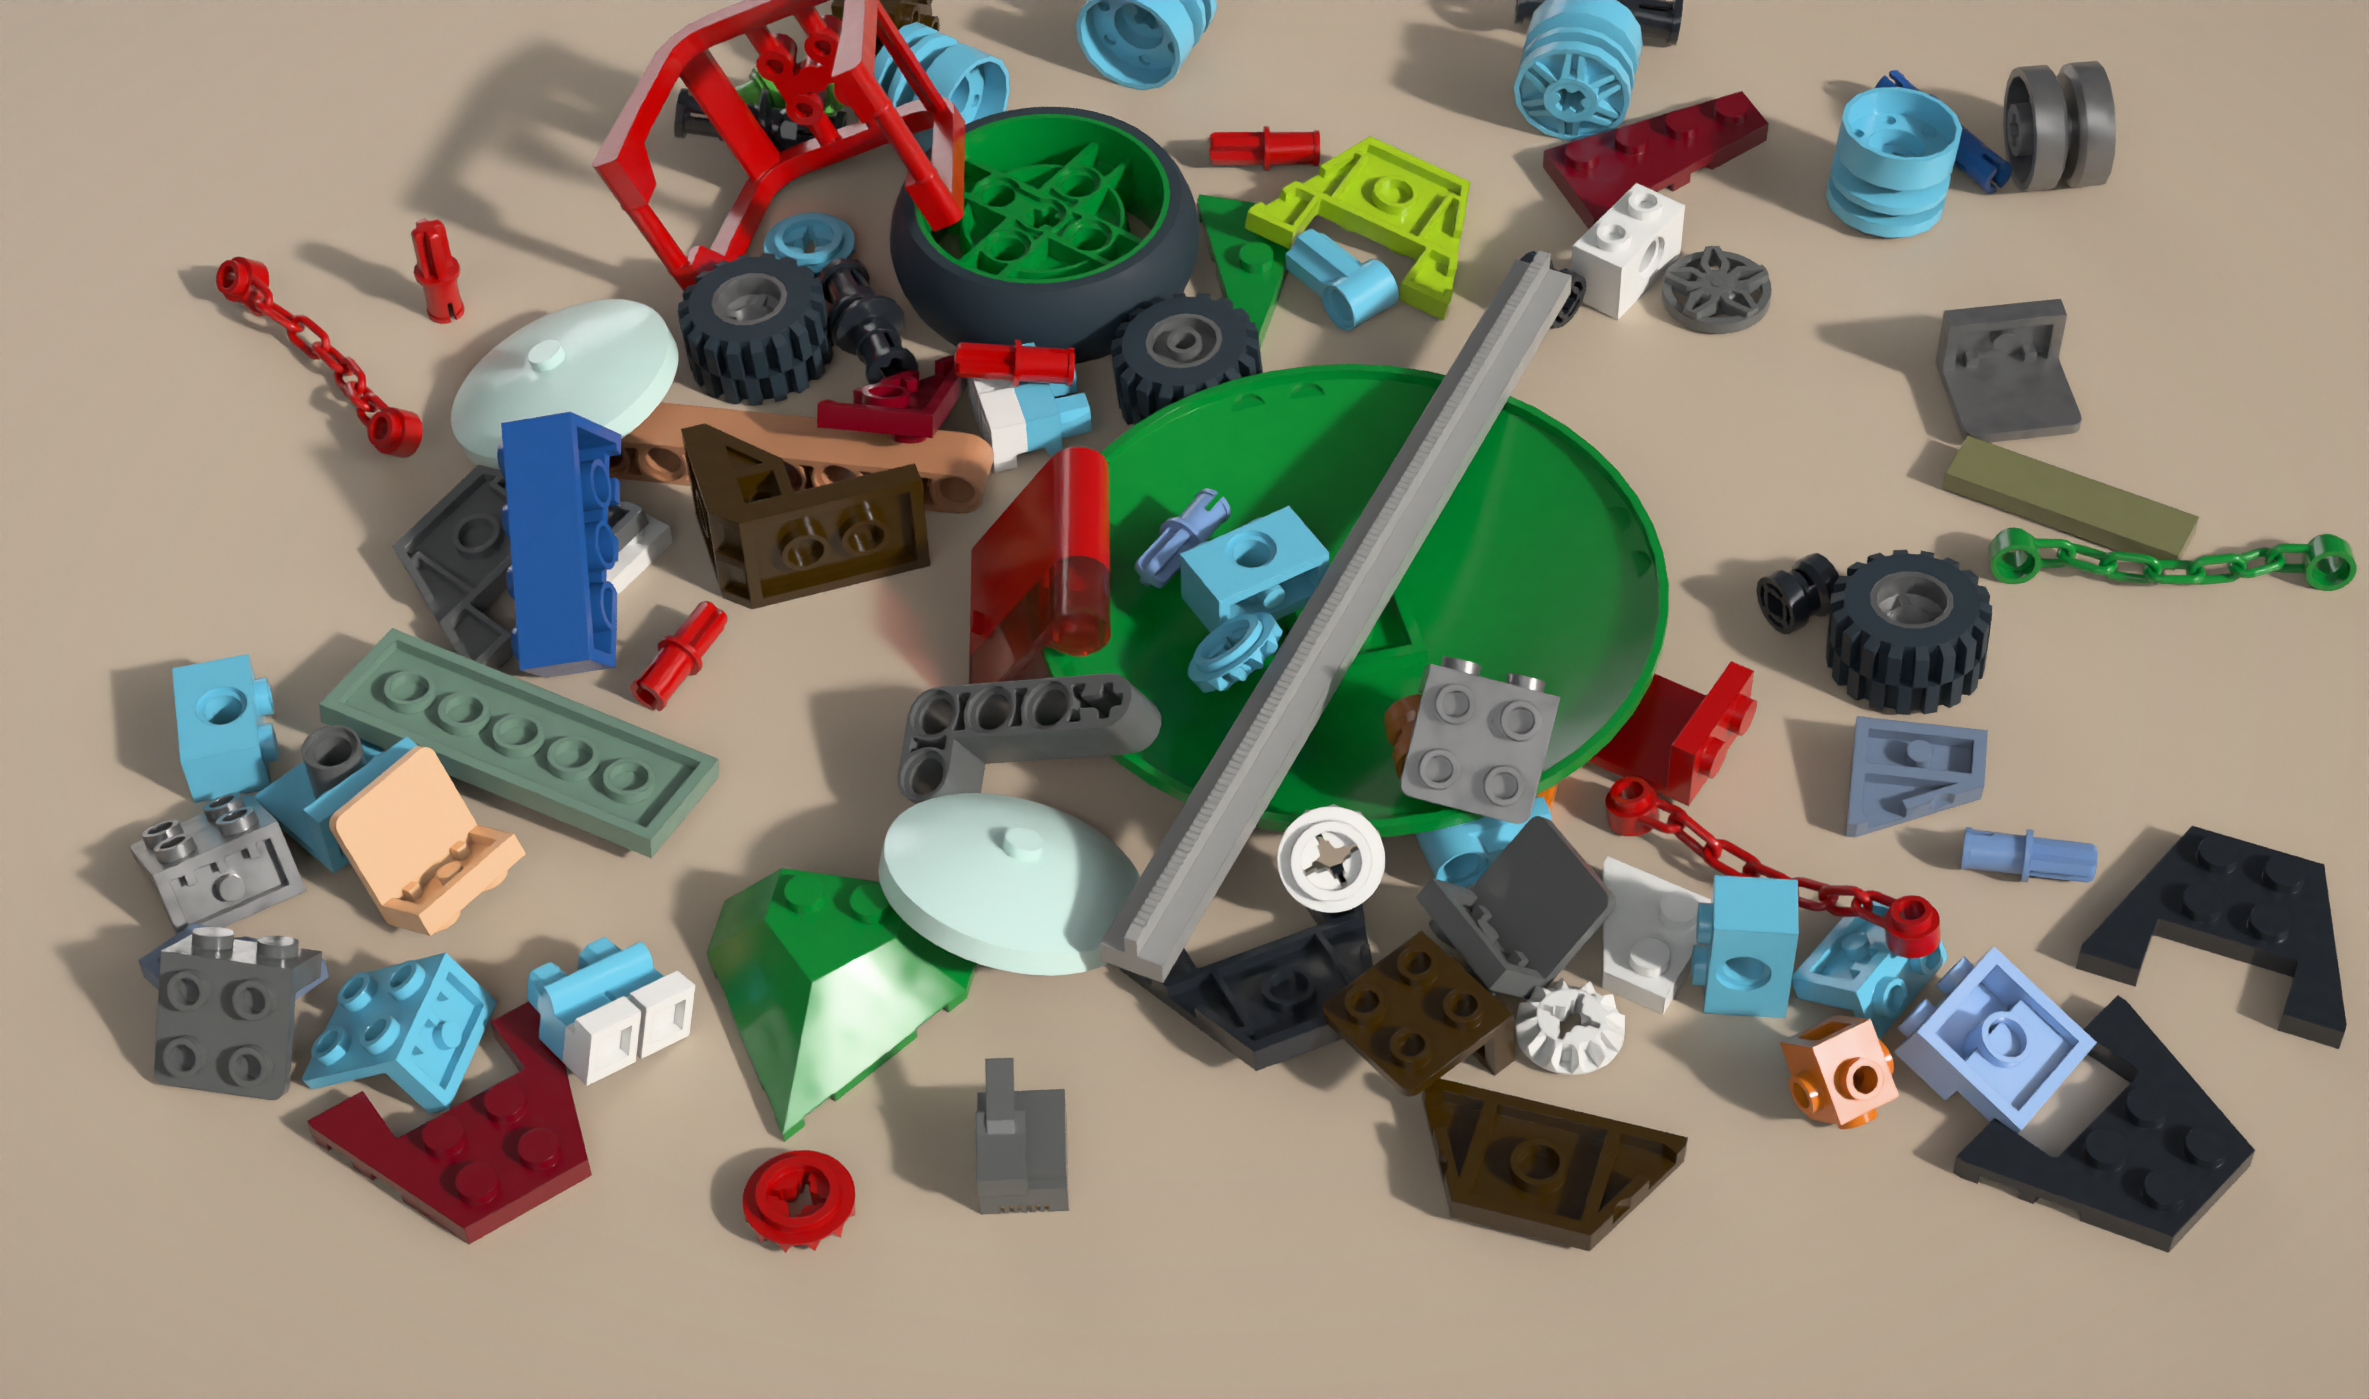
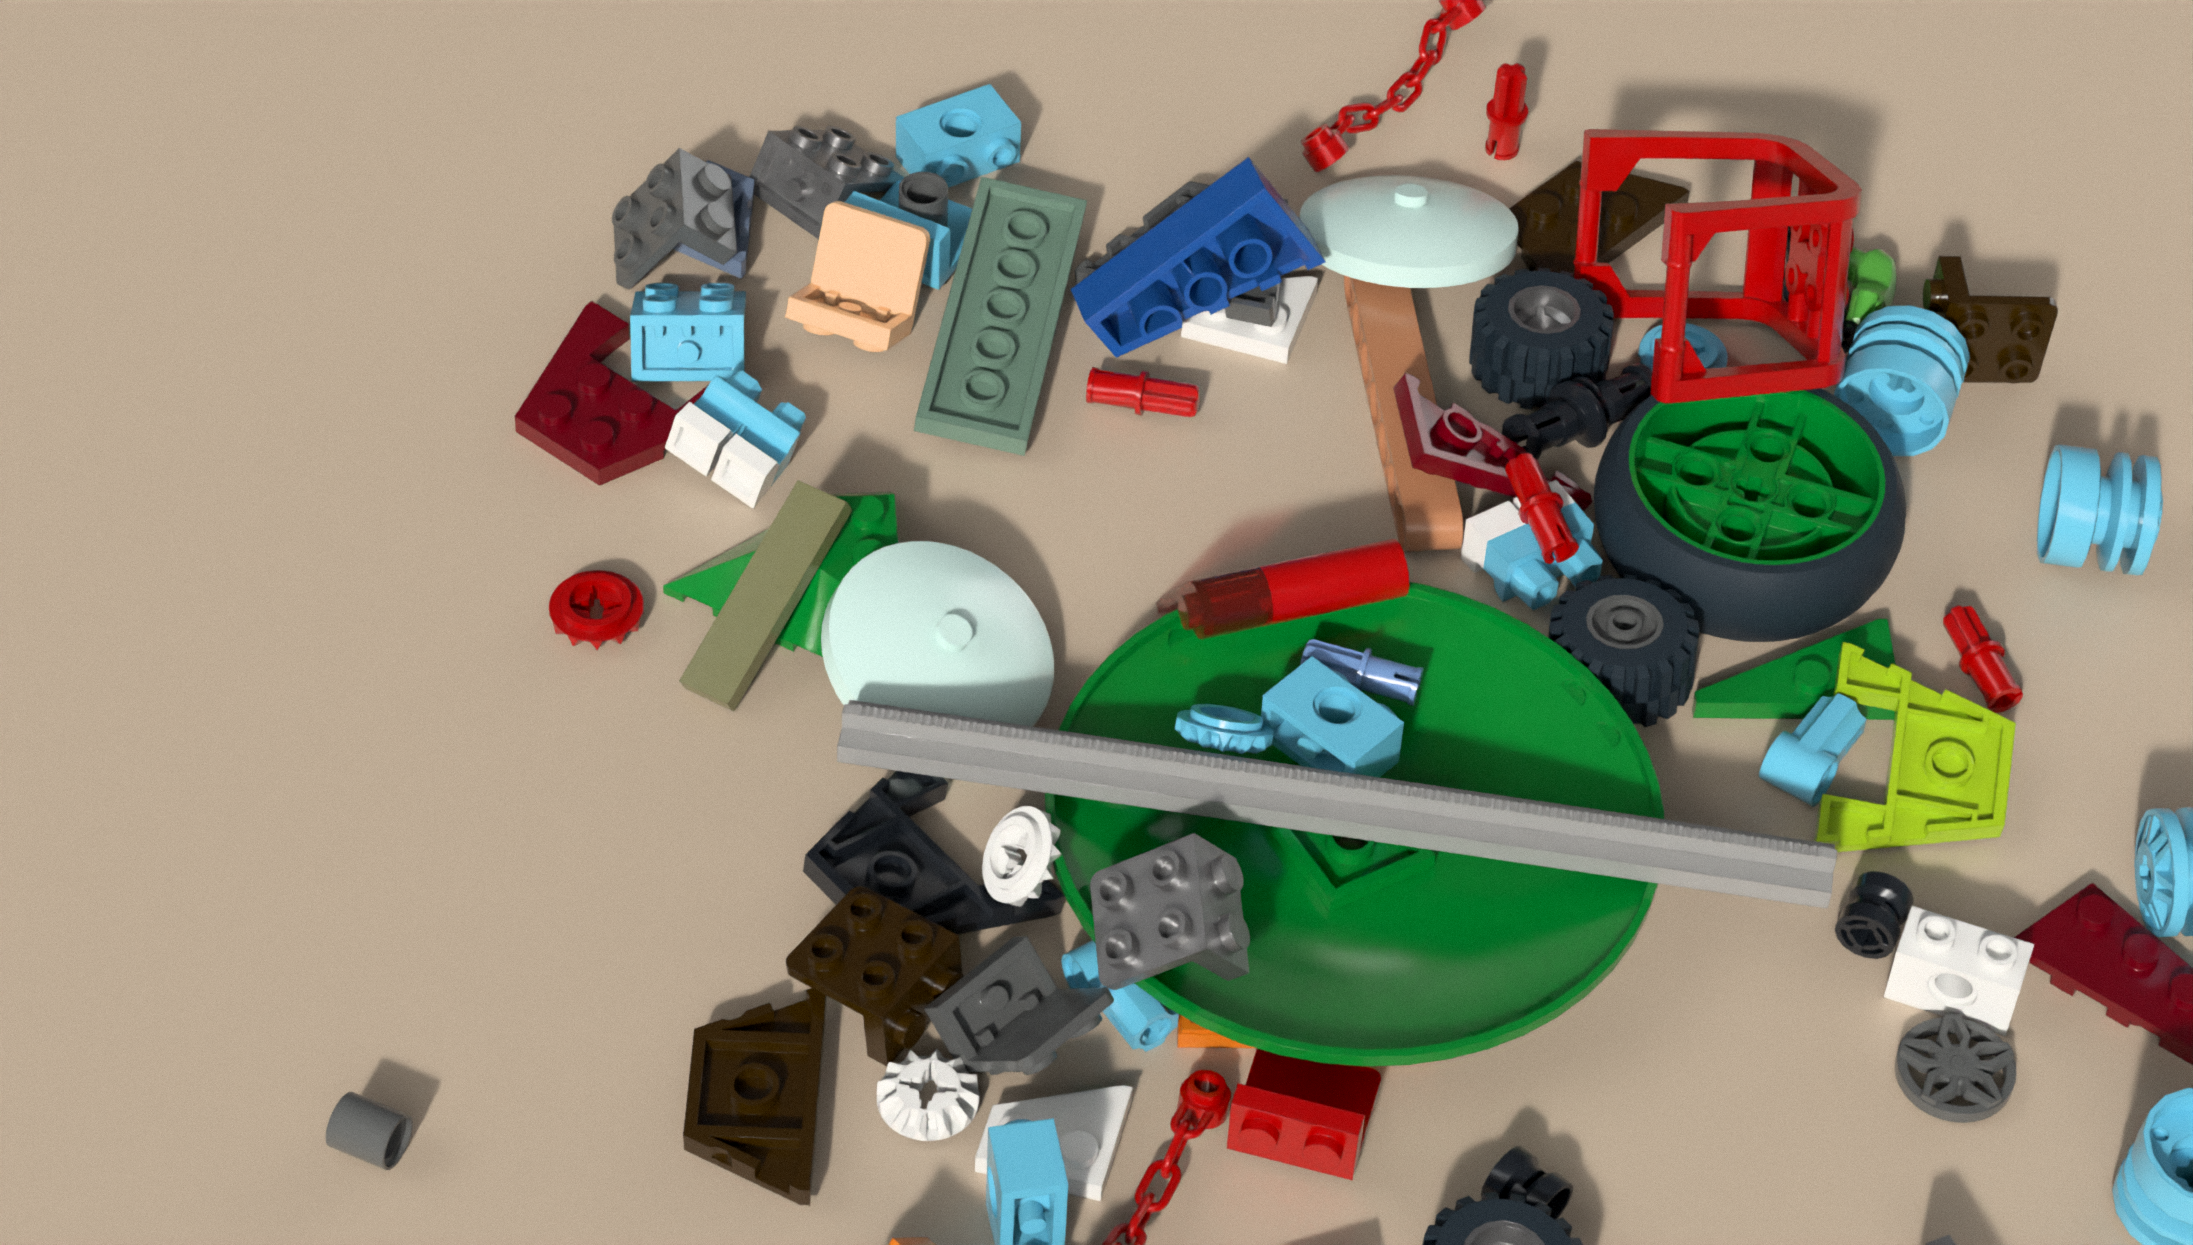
camera: 70 degrees right, 0 degrees up
dark brown bracket [681,423,930,609] -> none
dark grey beam [898,673,1161,805] -> none
dark grey piece [976,1058,1069,1215] -> none
none -> olive tile [679,480,852,712]
none -> dark brown wing [1509,161,1690,278]

